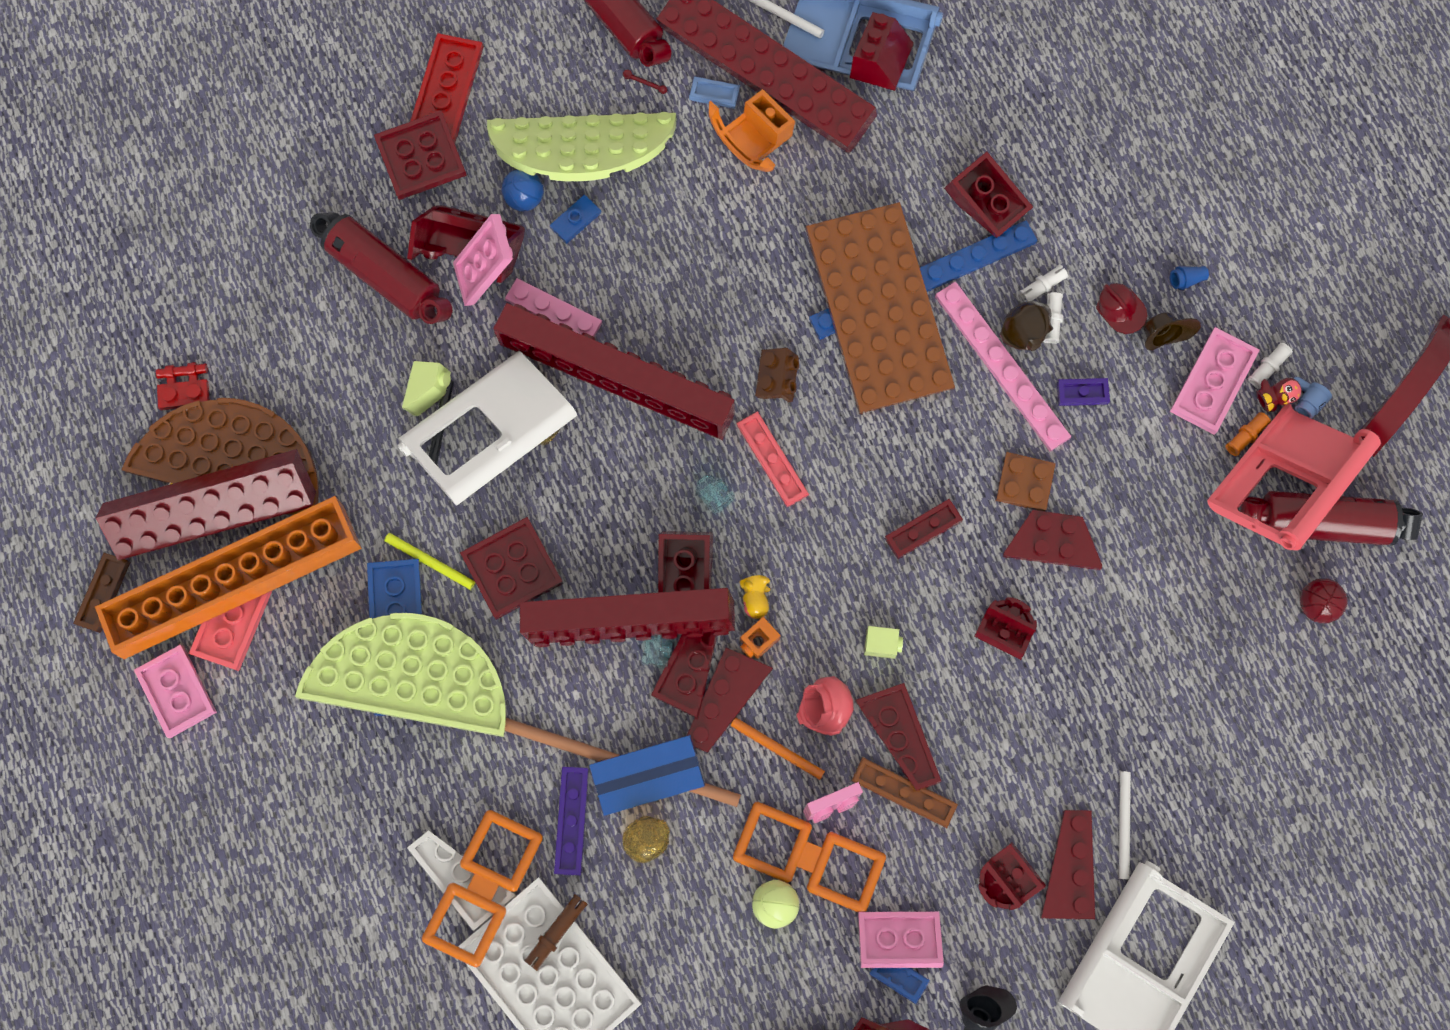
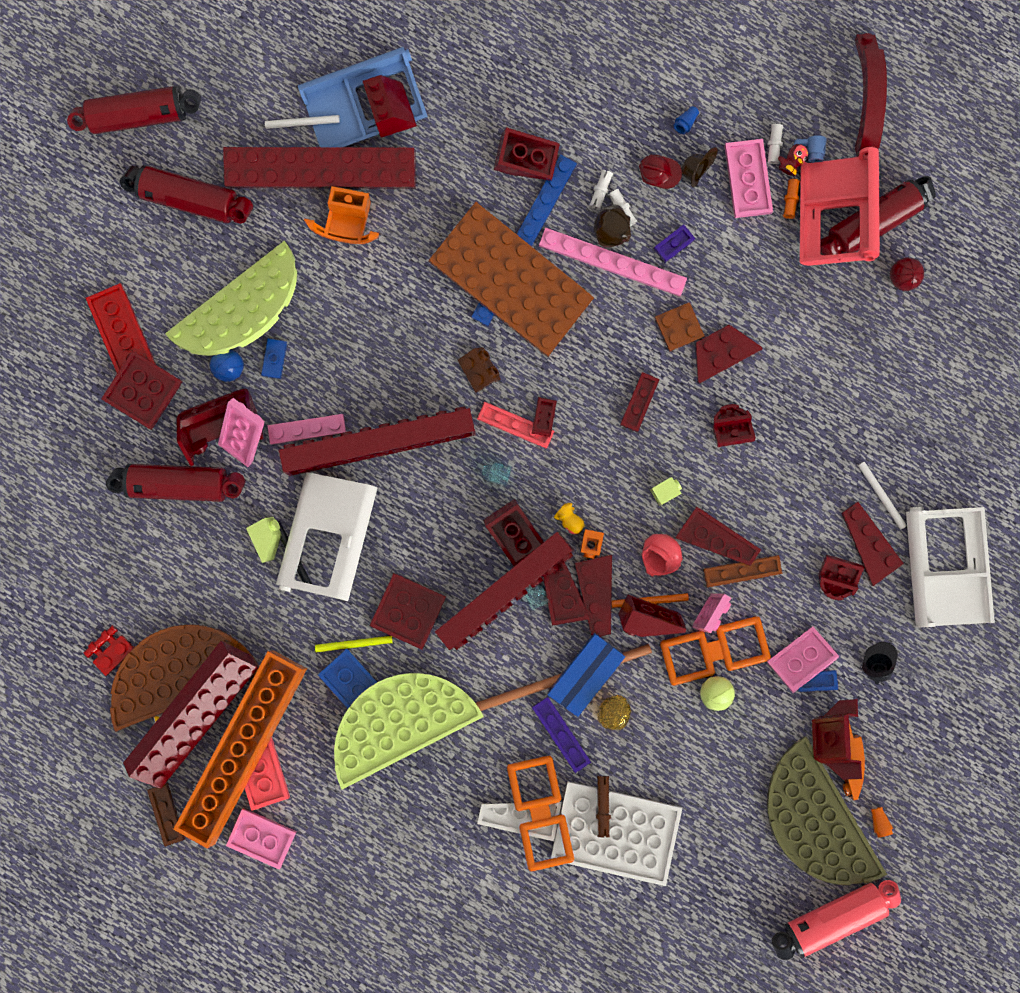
camera: 40 degrees left, 10 degrees up
dark red hinge [623,70,668,94] -> none
medium blue tile [689,76,740,109] -> none
none -> dark red plate [532,397,557,437]
none -> dark red slope [619,594,687,637]

